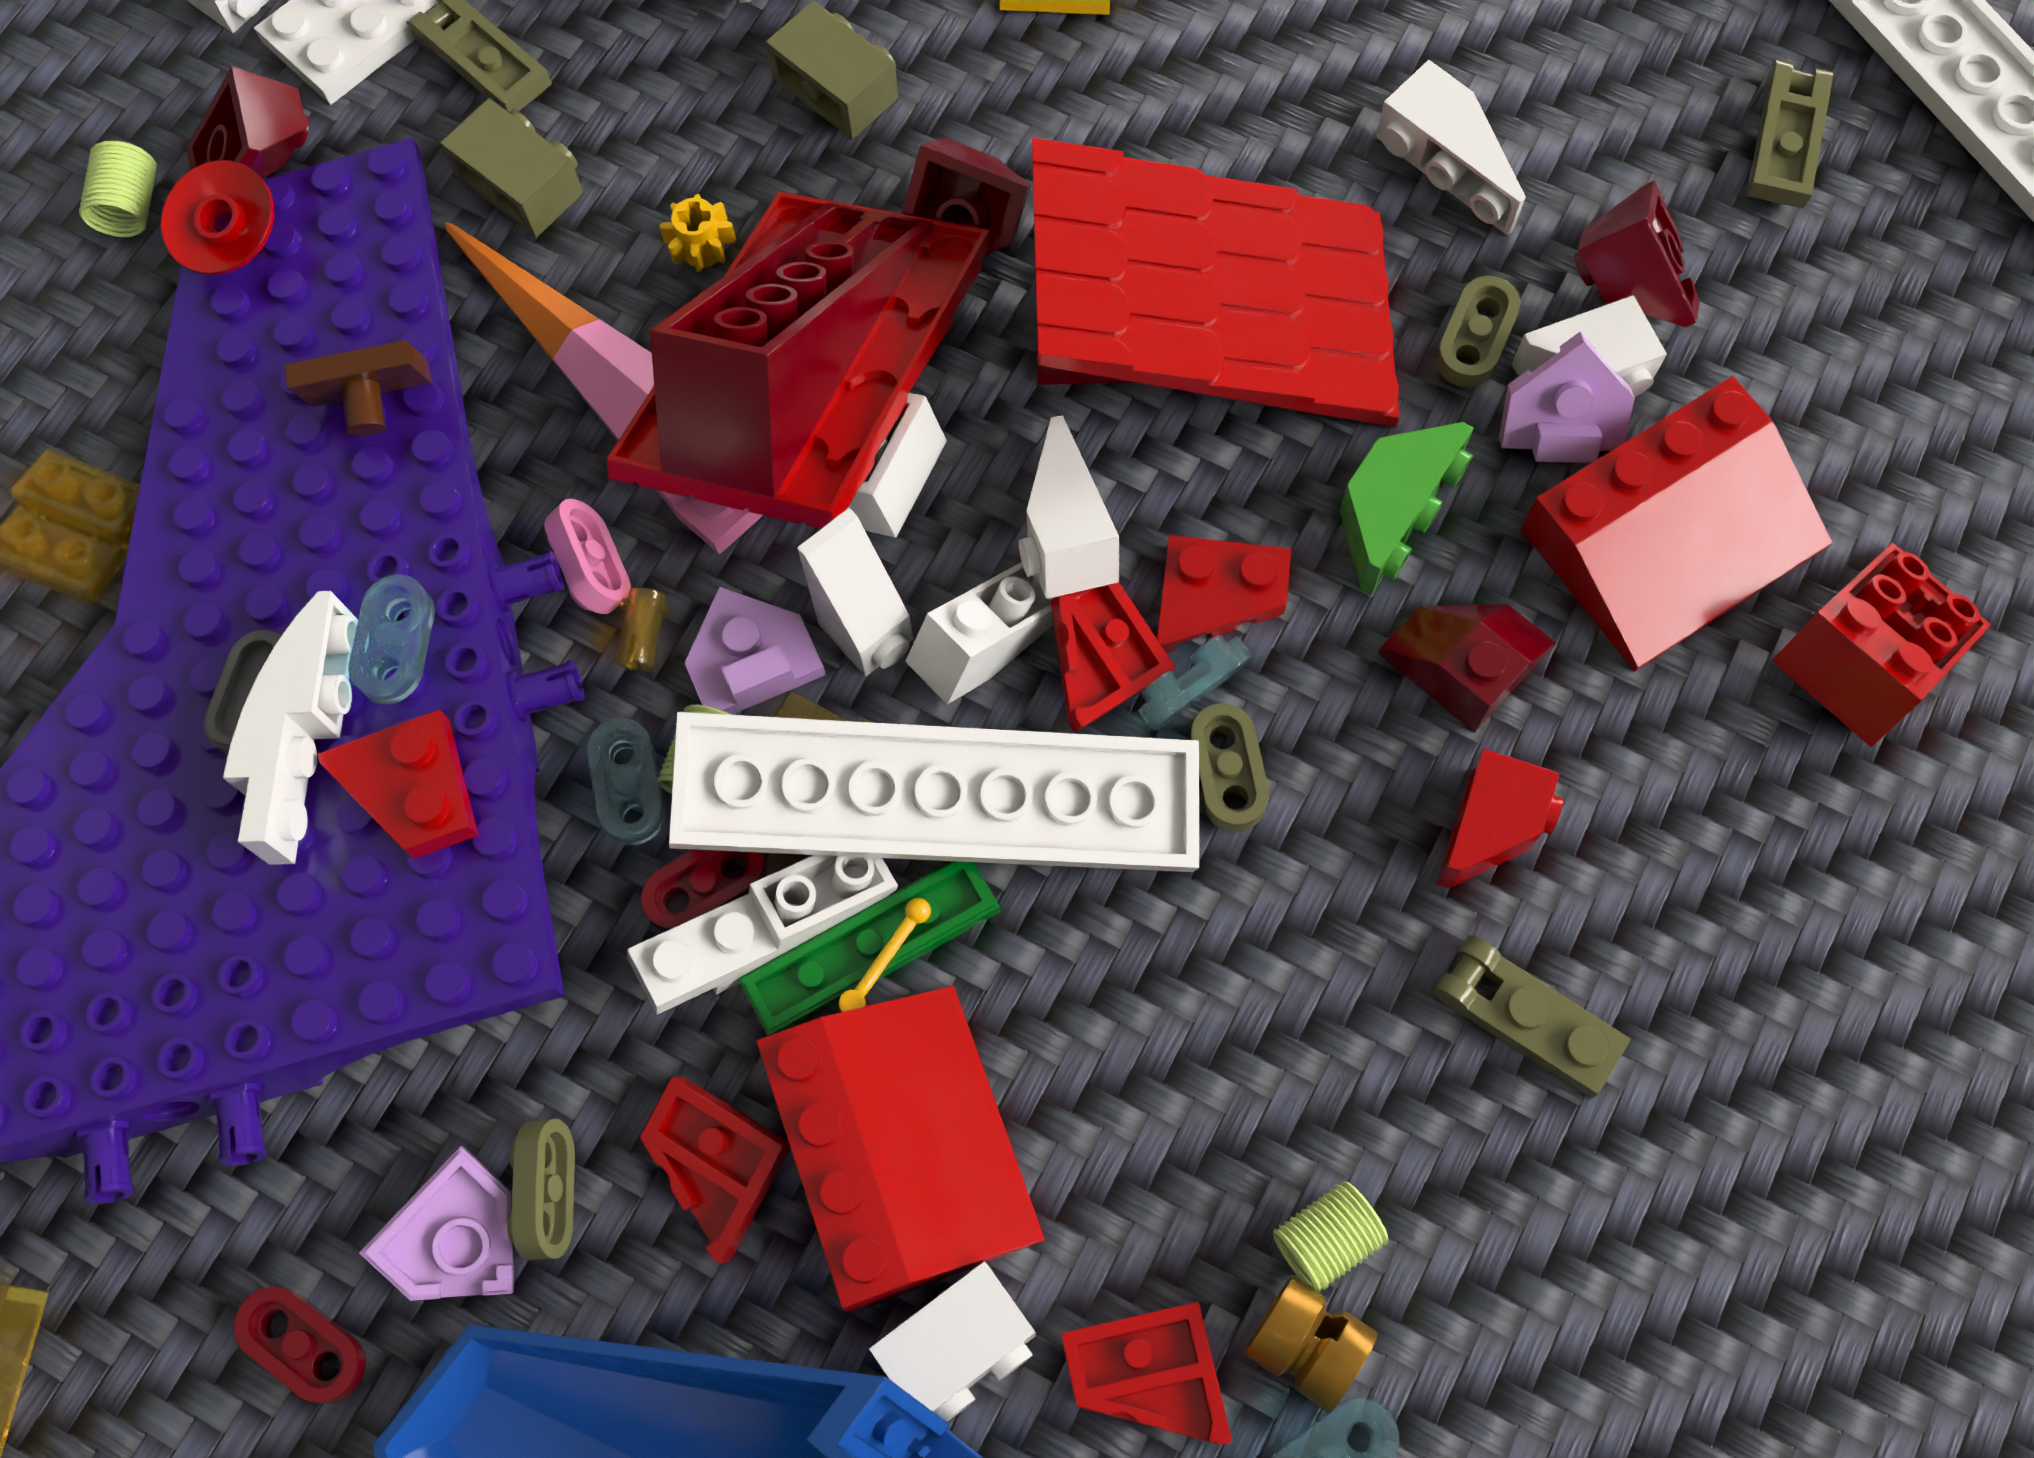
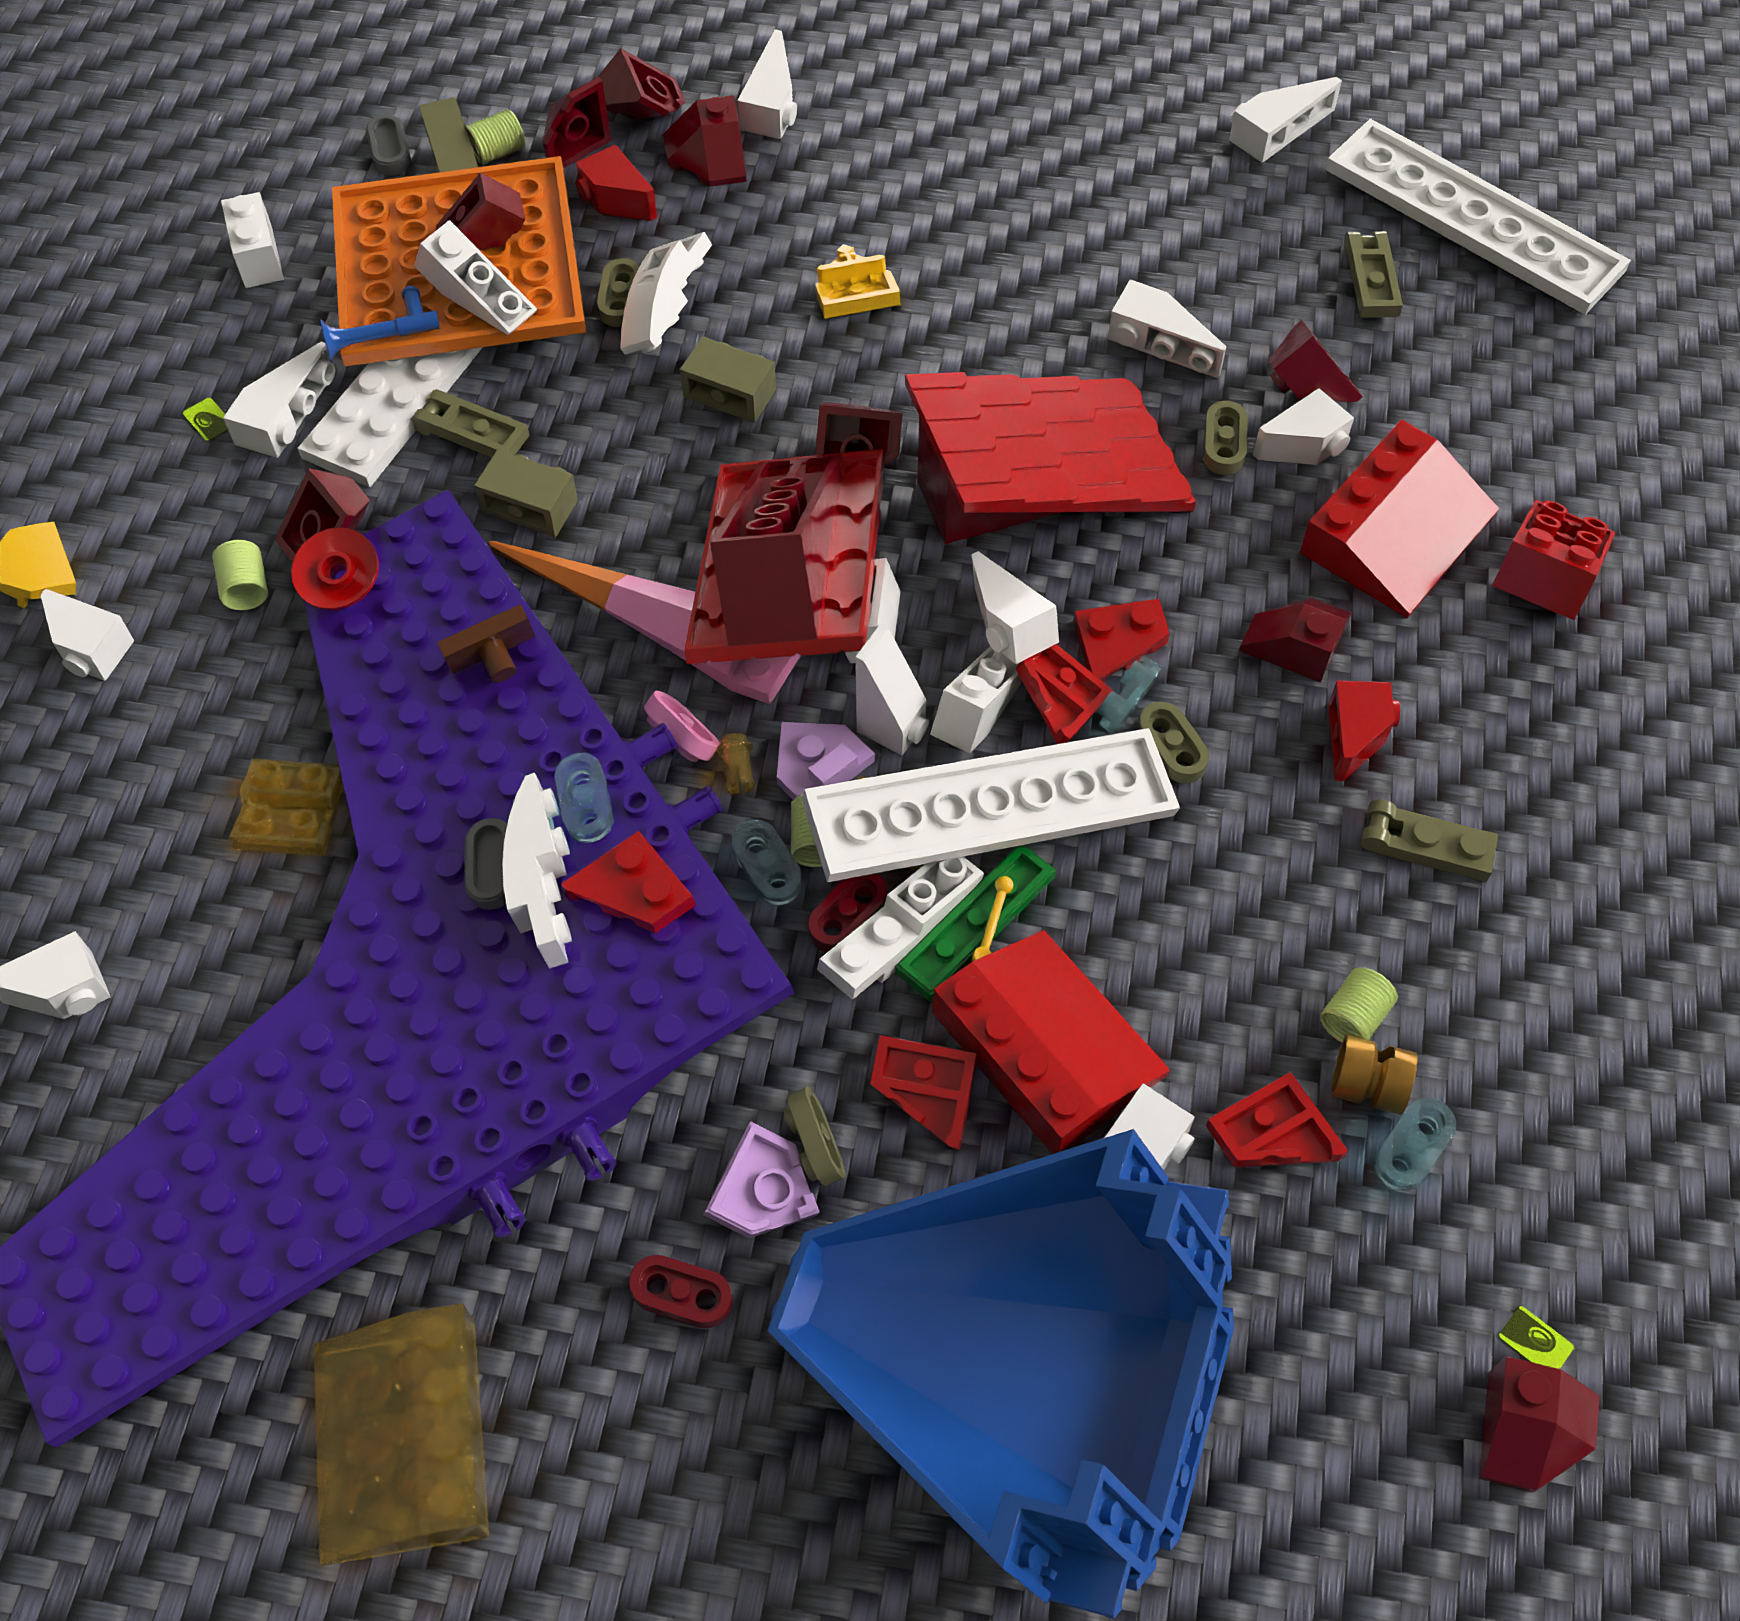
camera: 20 degrees left, 10 degrees down
yellow gear [659,194,736,272] -> none
bright green slope [1339,422,1474,595] -> none
lavender plate [1499,331,1635,463] -> none

